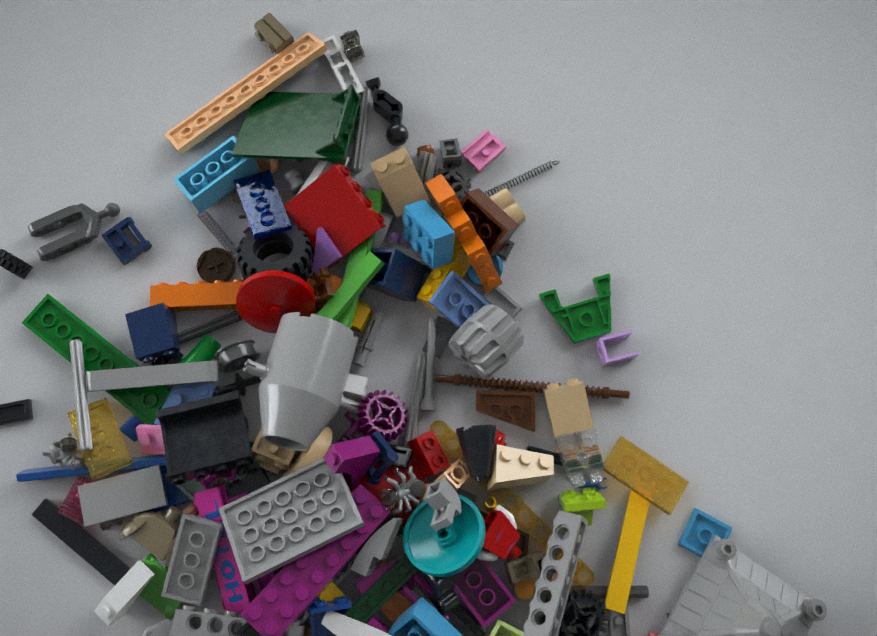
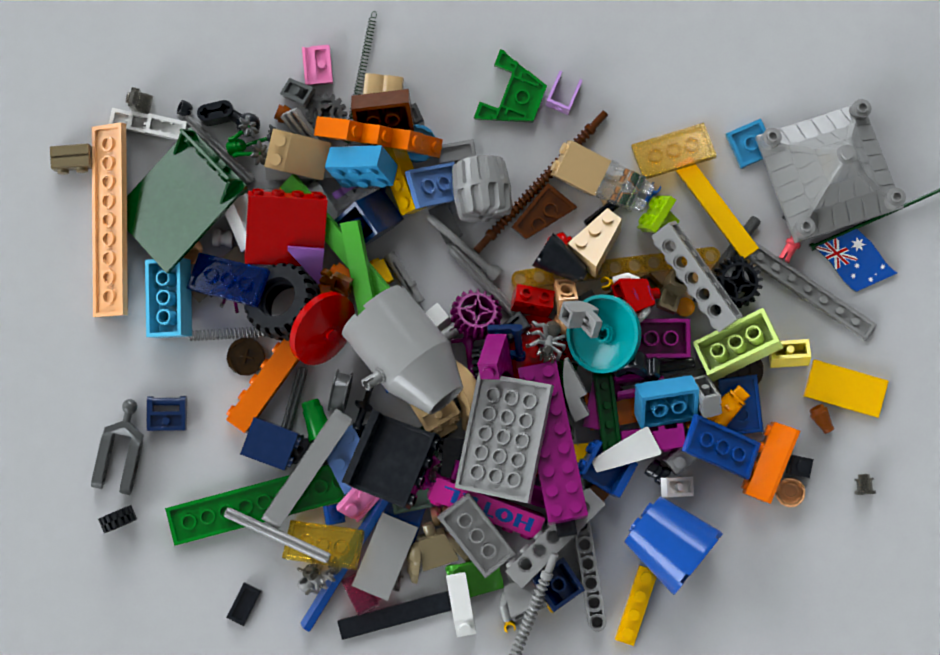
camera: 55 degrees left, 10 degrees up
none -> plant [226,116,276,165]

